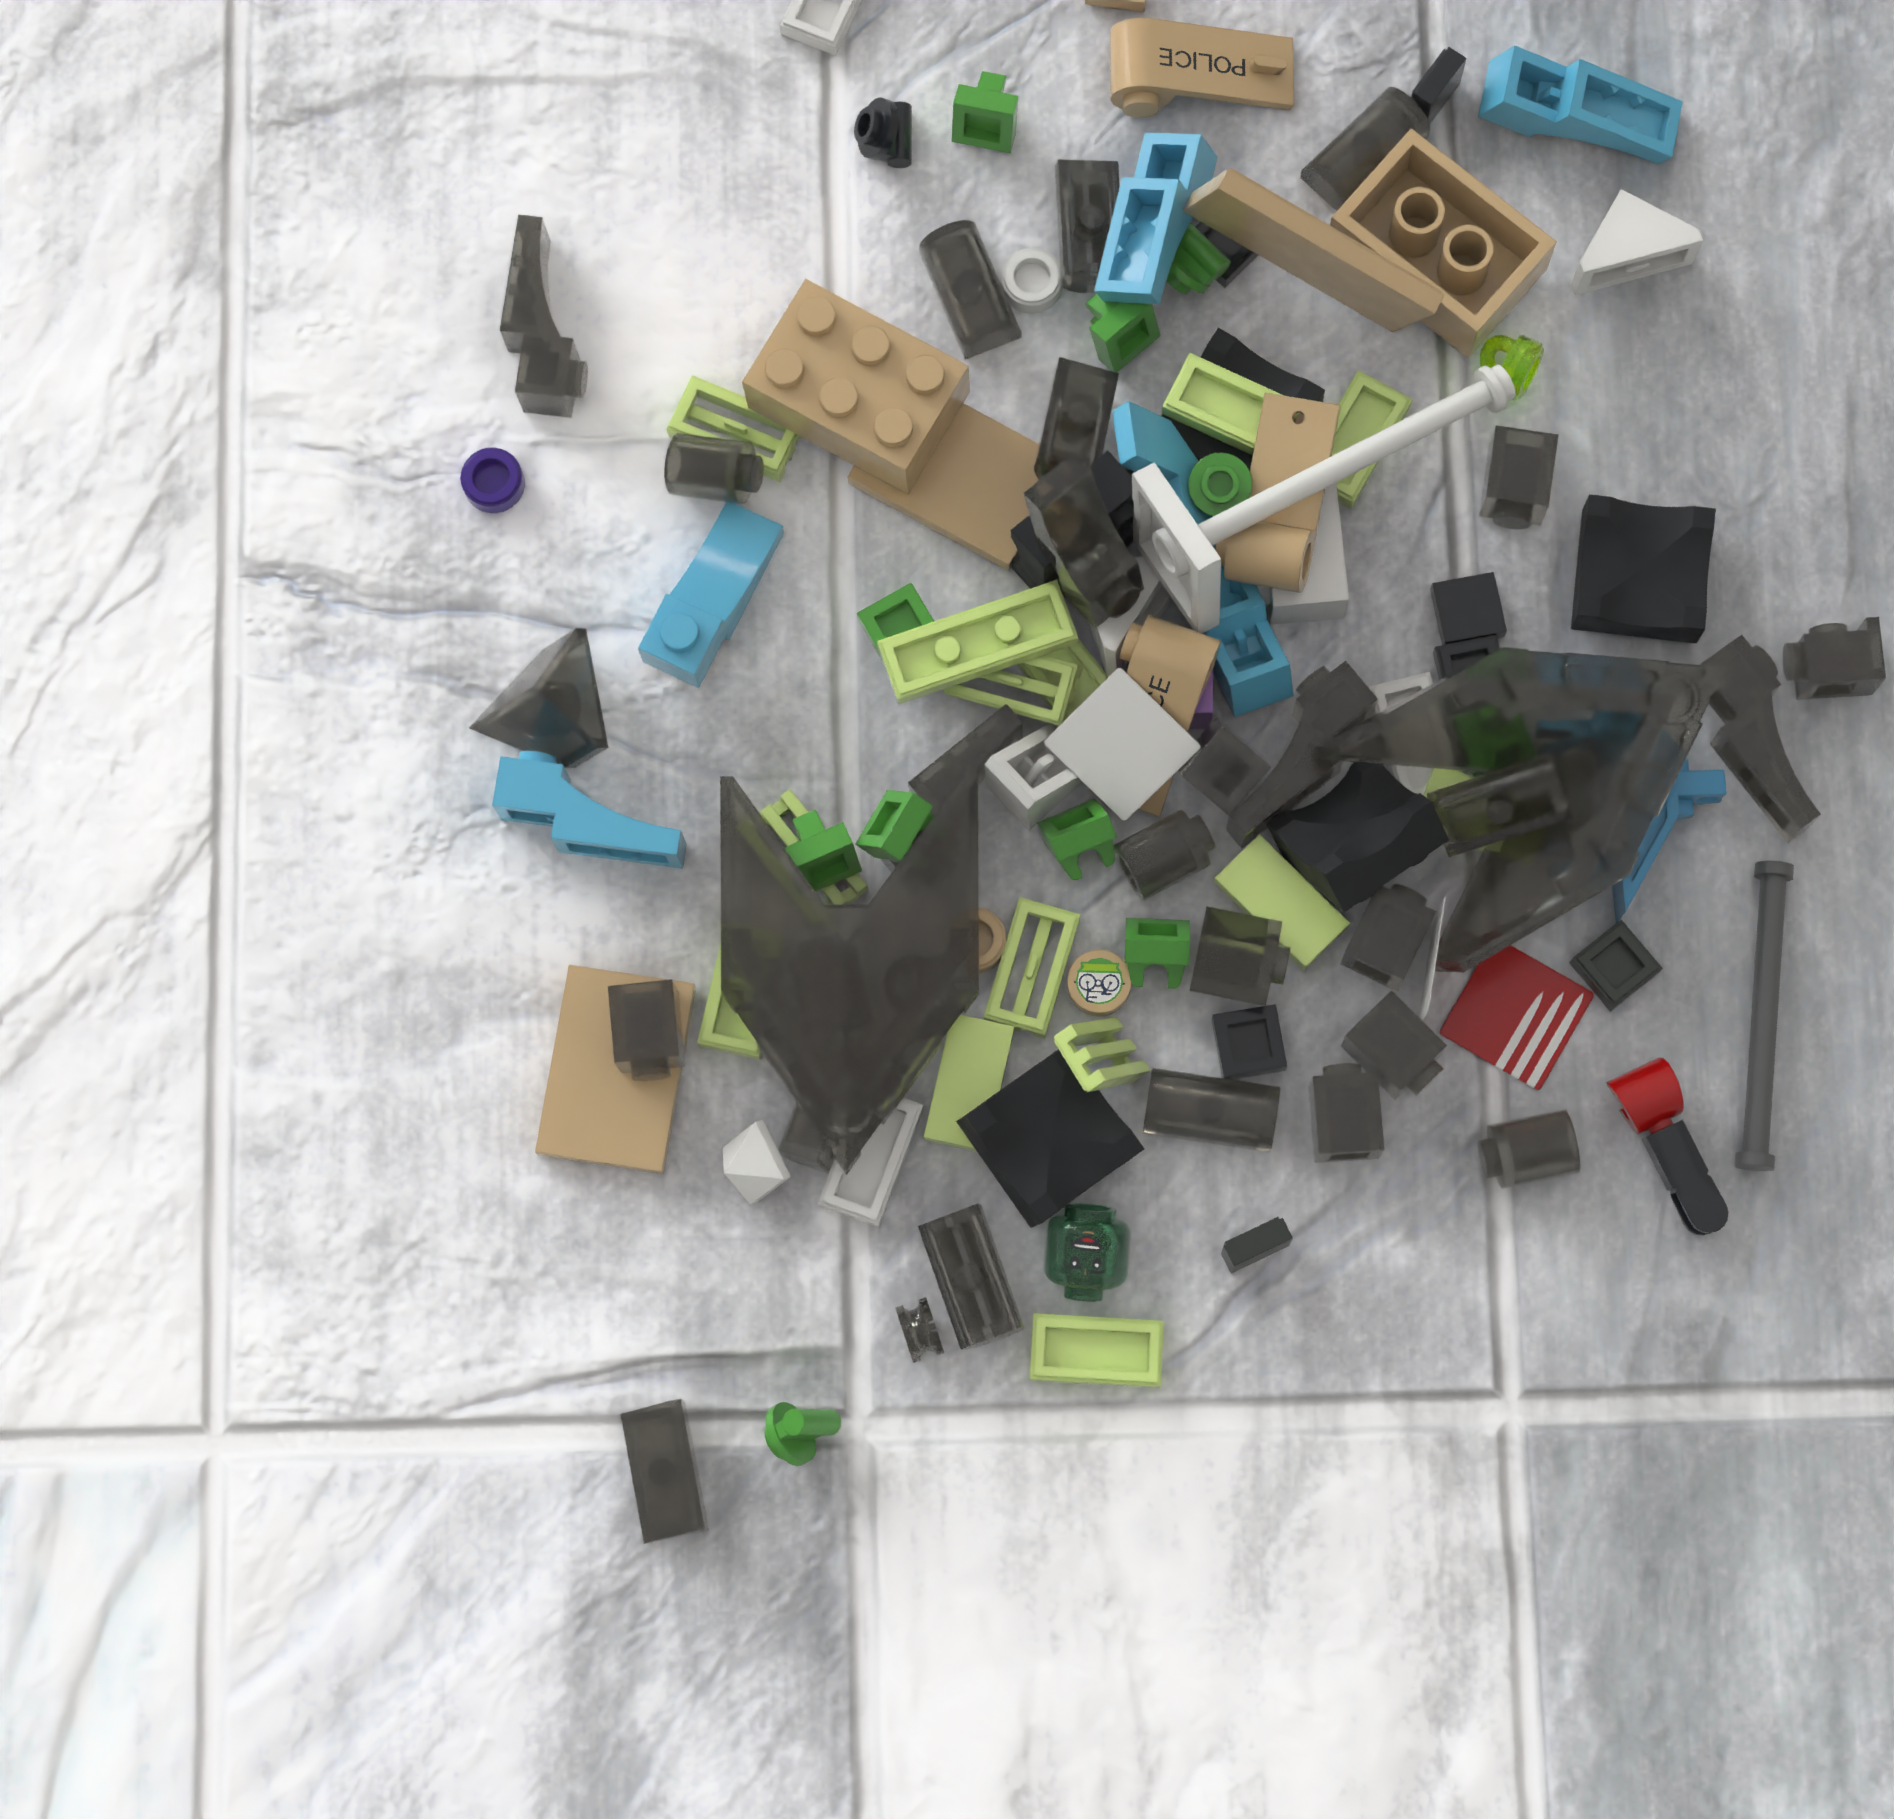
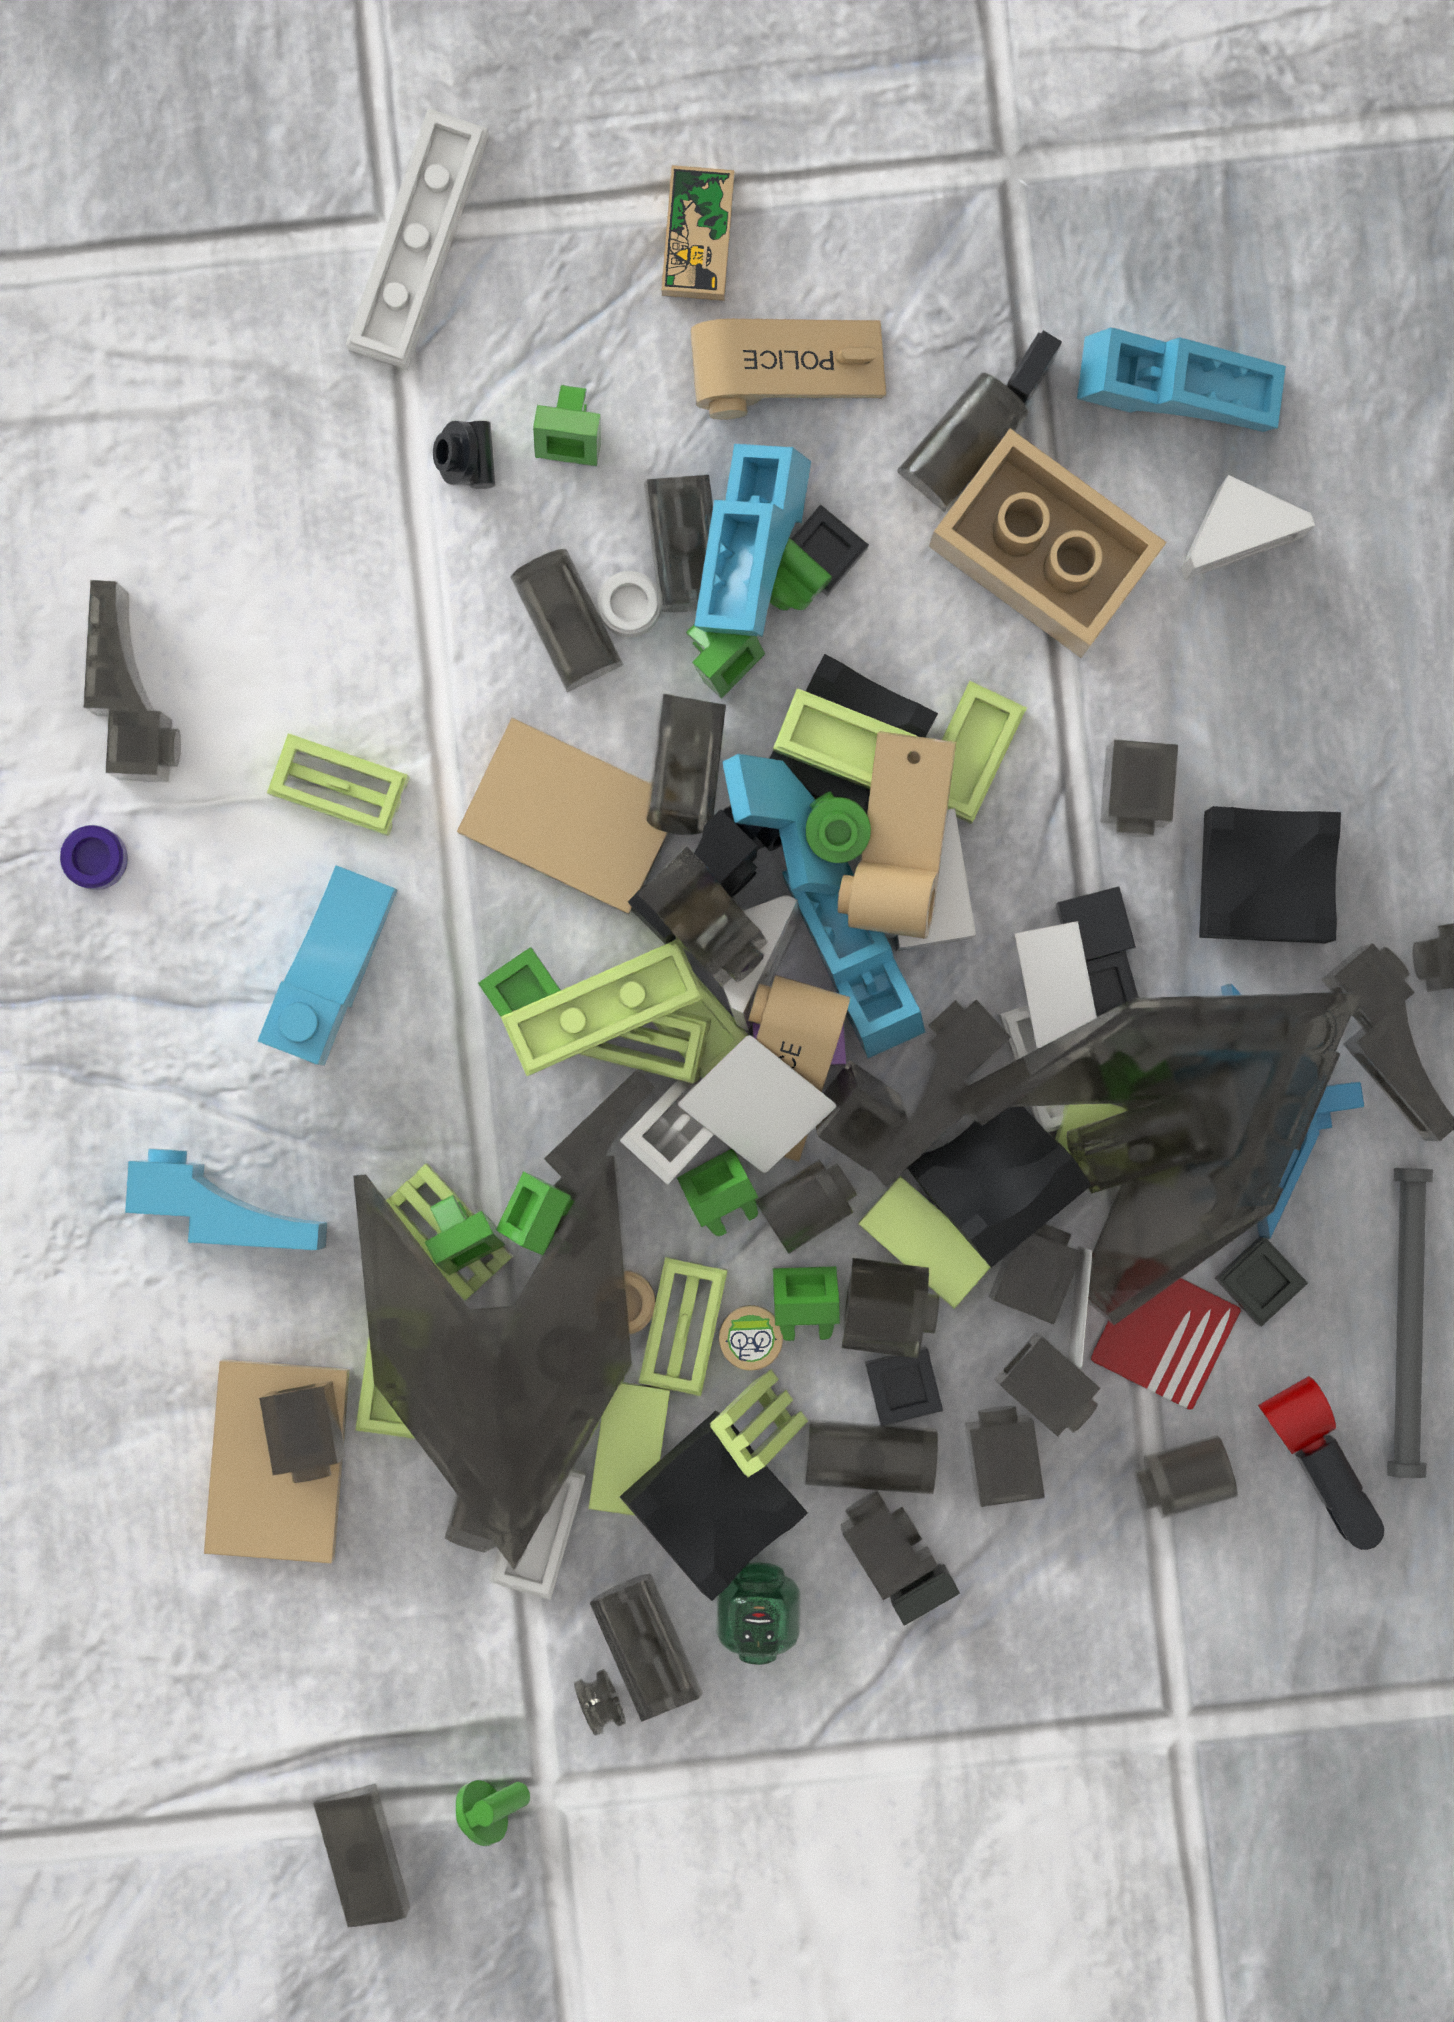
camera: 10 degrees left, 10 degrees up
clear smoke slope [469,628,609,768] -> none
clear smoke brick [664,433,764,504] -> none
white slope [722,1119,791,1205] -> none
tan brick [742,278,970,494] -> none
yellowish green tile [1030,1313,1164,1388] -> none
white tile [1132,365,1515,633] -> none
tan tile [1183,168,1444,332] -> none
clear neon green tile [1480,335,1544,401] -> none
none -> clear smoke brick [840,1491,938,1600]
none -> white tile [1014,921,1102,1060]

